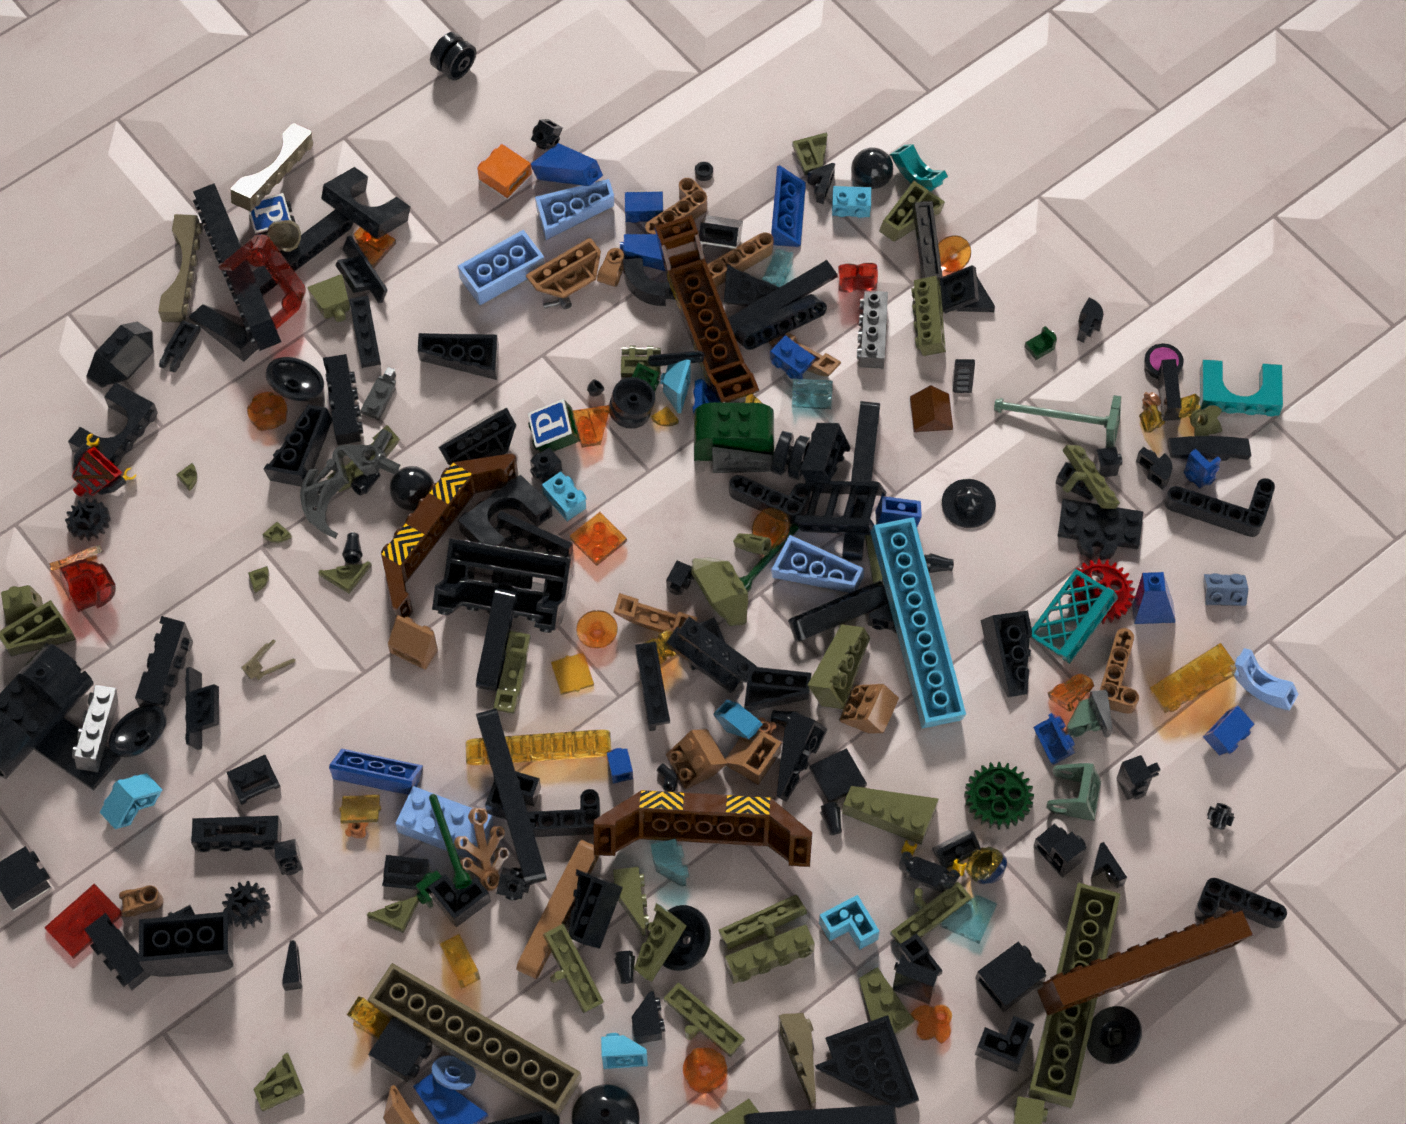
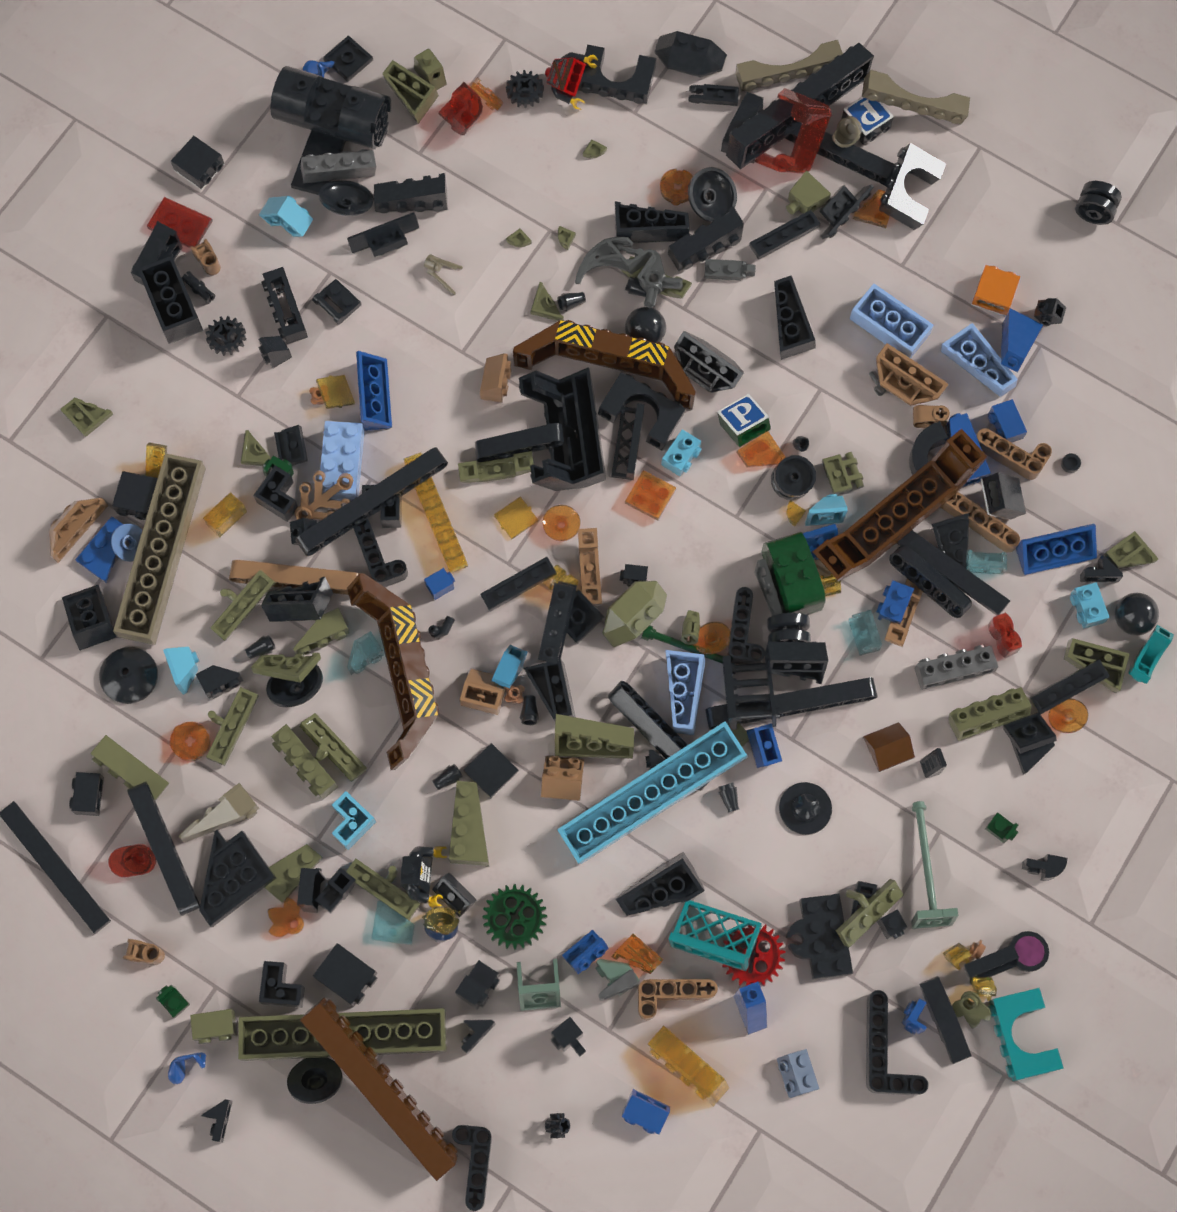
camera: 70 degrees right, 10 degrees up
black slope [282,940,303,991] -> none
dark green piece [429,794,472,889] -> none
black brick [530,447,562,483] -> none
dark green bracket [632,363,660,392] -> none
black axle [648,351,704,367] -> none
medium nougat slope [665,729,727,789] -> none
black wedge [776,711,828,802] -> none
black brick [1136,447,1172,490] -> none
light blue arch [1234,648,1299,711] -> none

